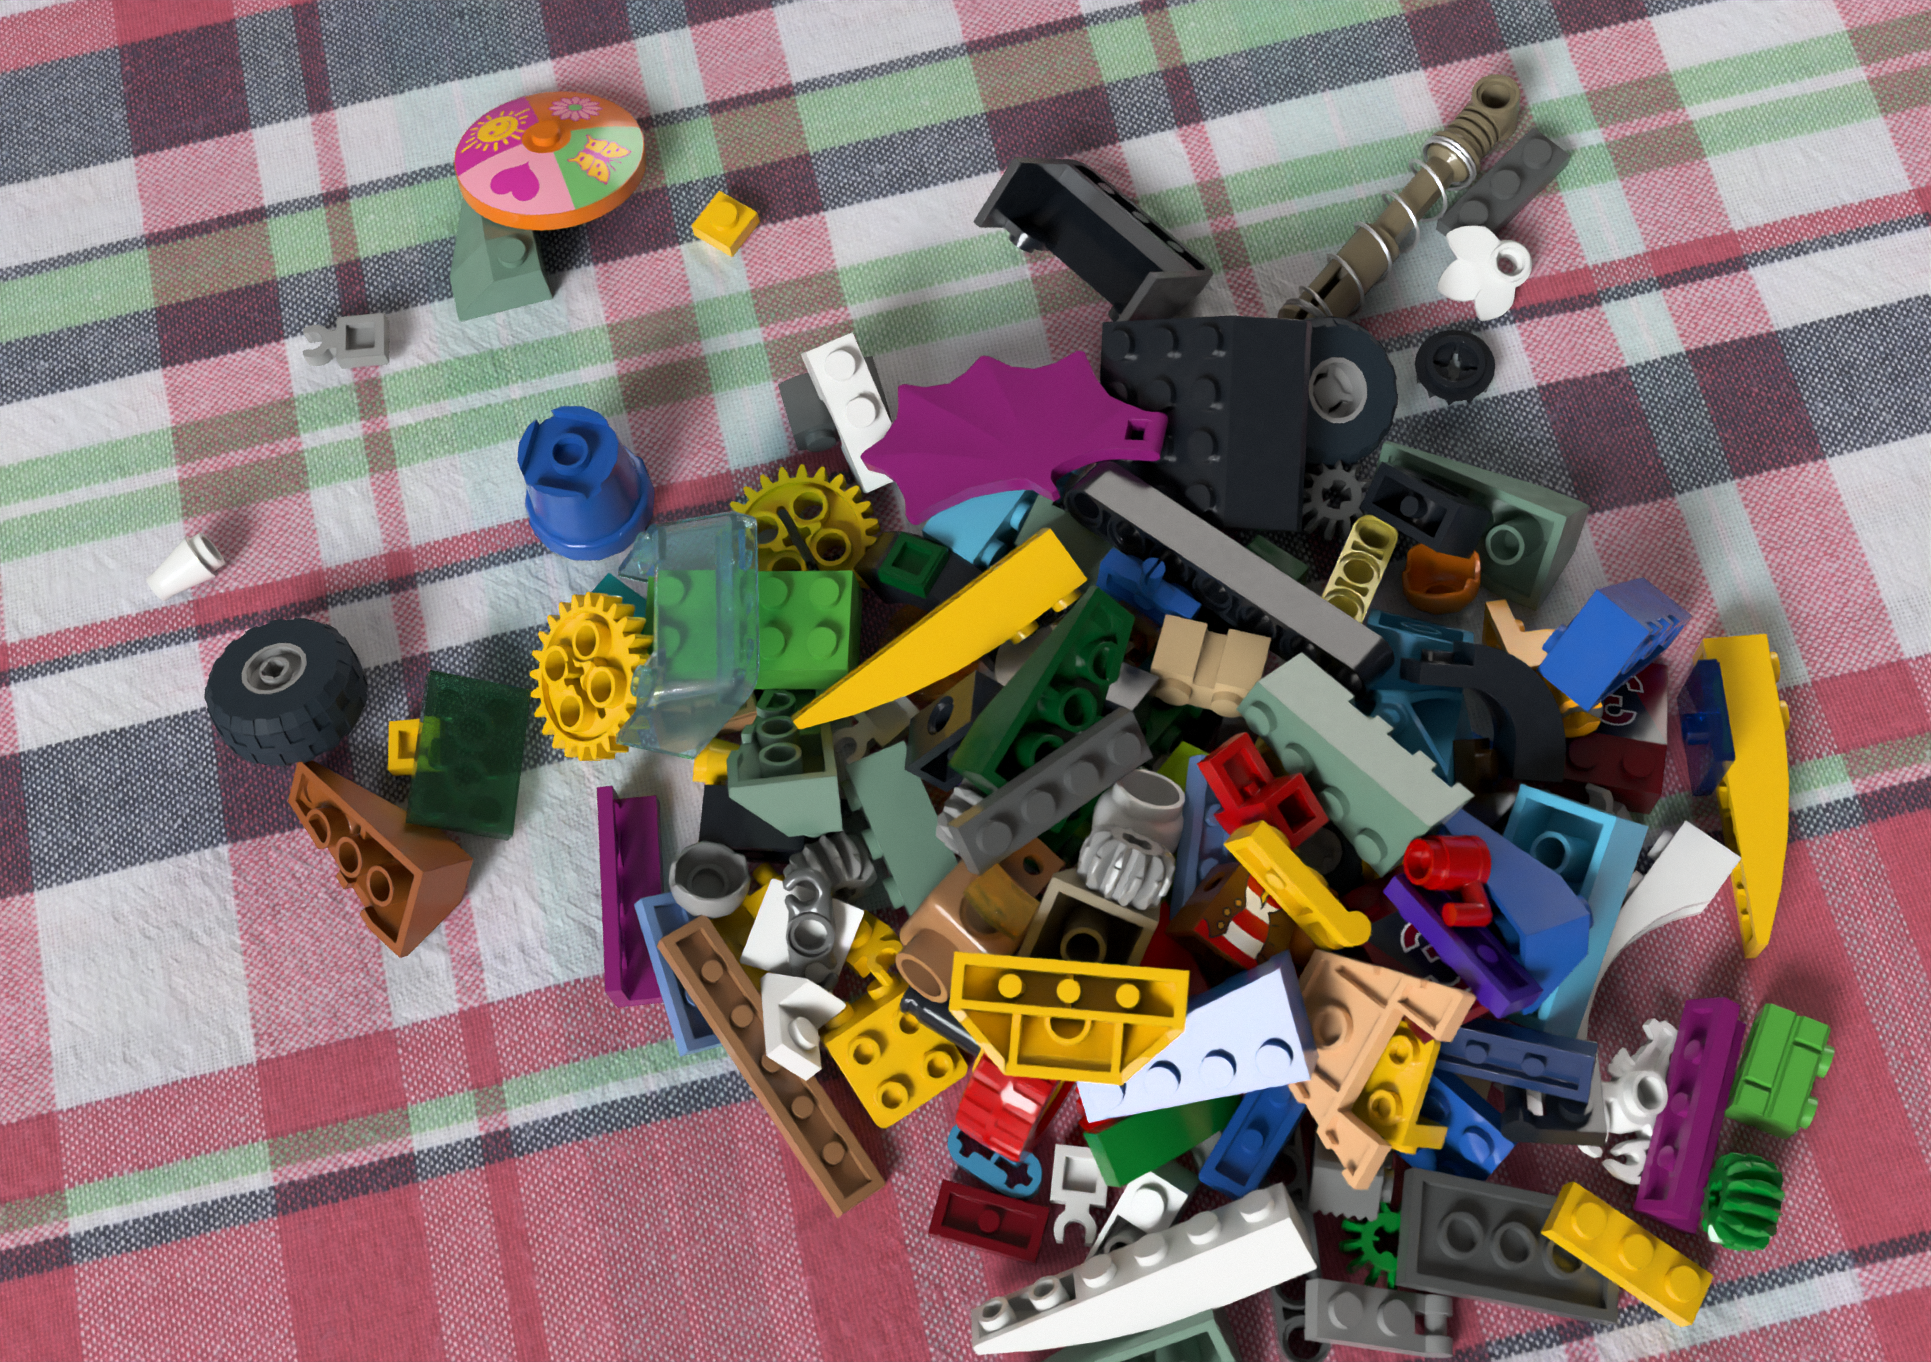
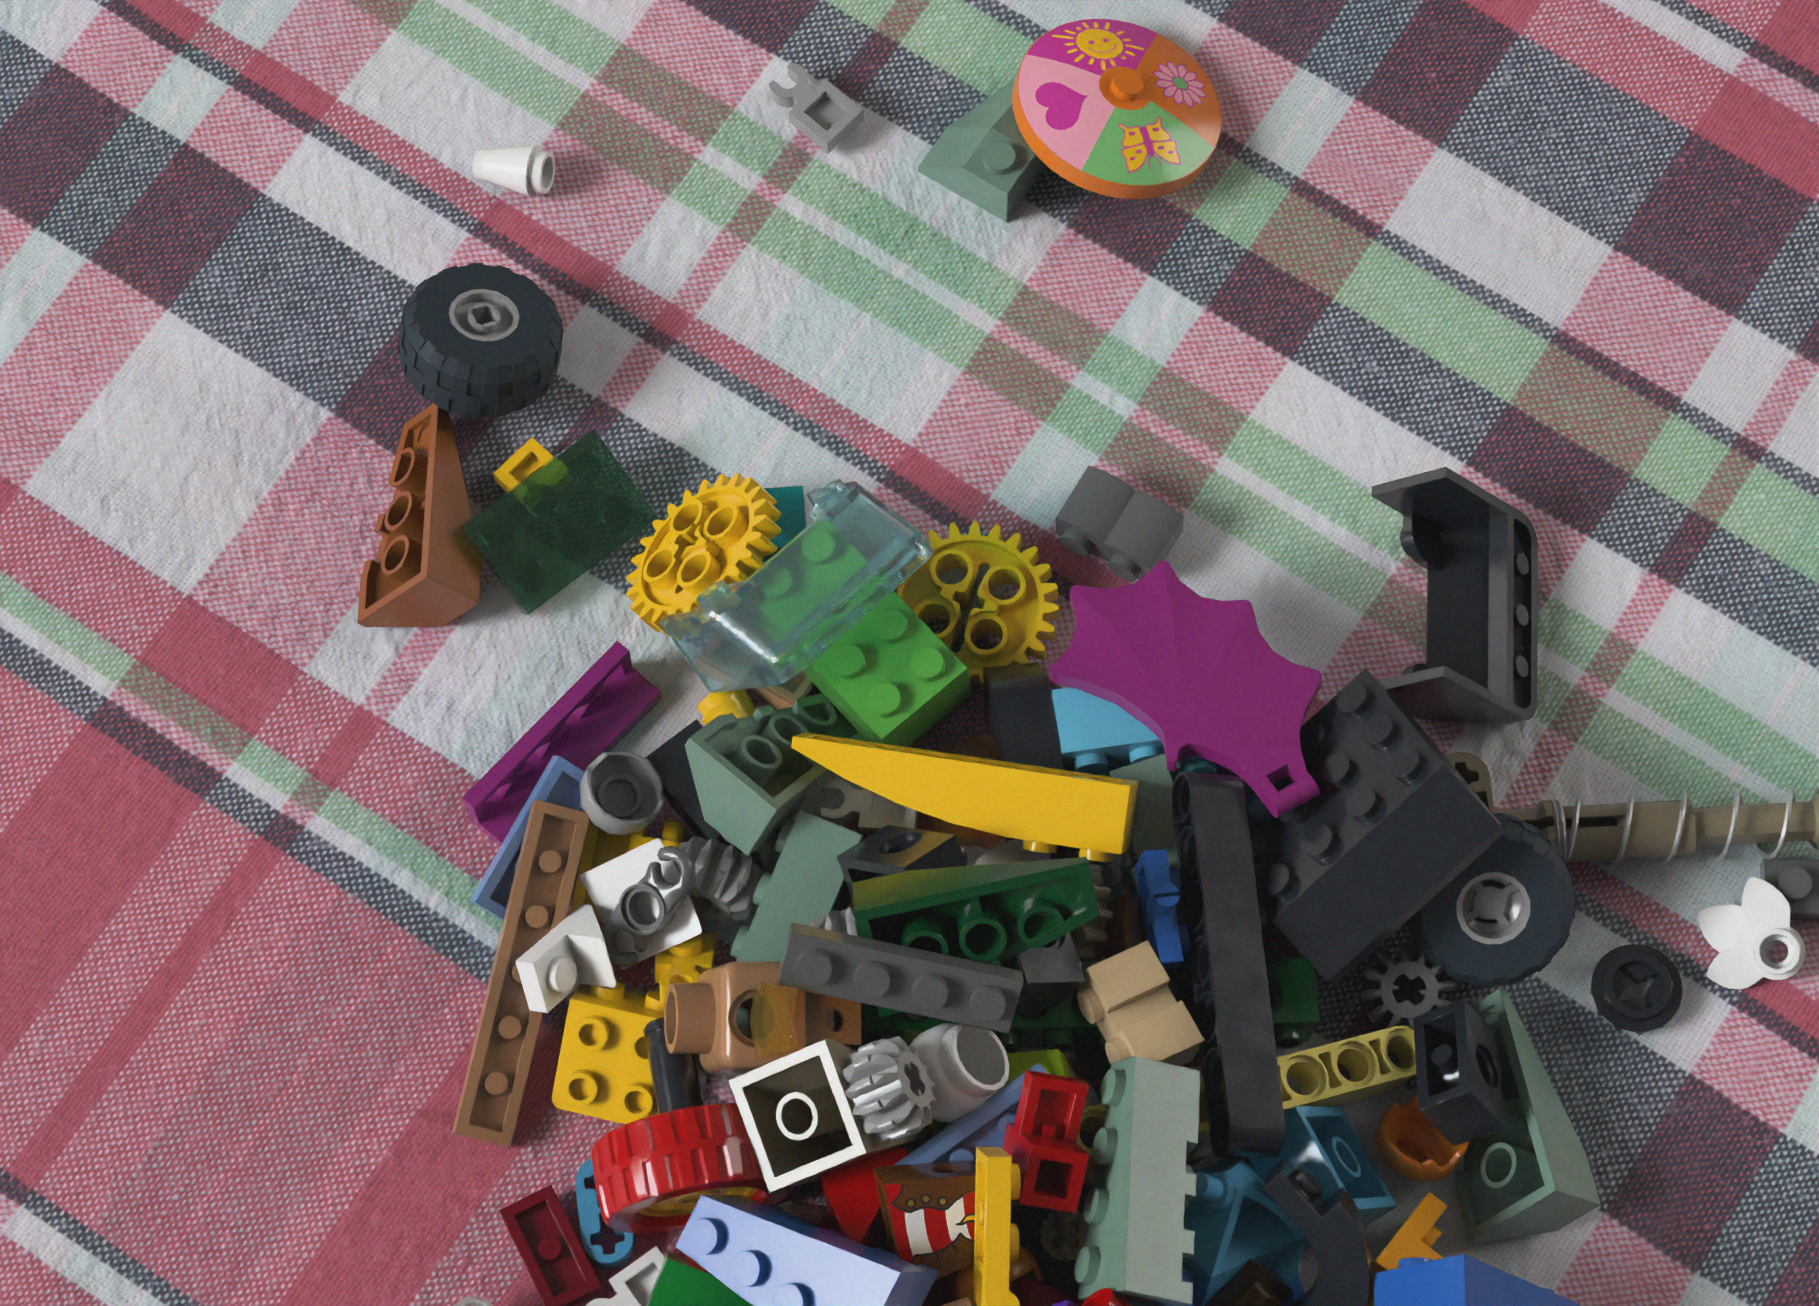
camera: 40 degrees right, 0 degrees up
blue piece [517,406,655,561] -> none
yellow plate [691,191,760,257] -> none
white arch [801,332,893,493] -> none
dark green tile [877,531,950,599] -> none
yellow wedge [949,951,1189,1085] -> none

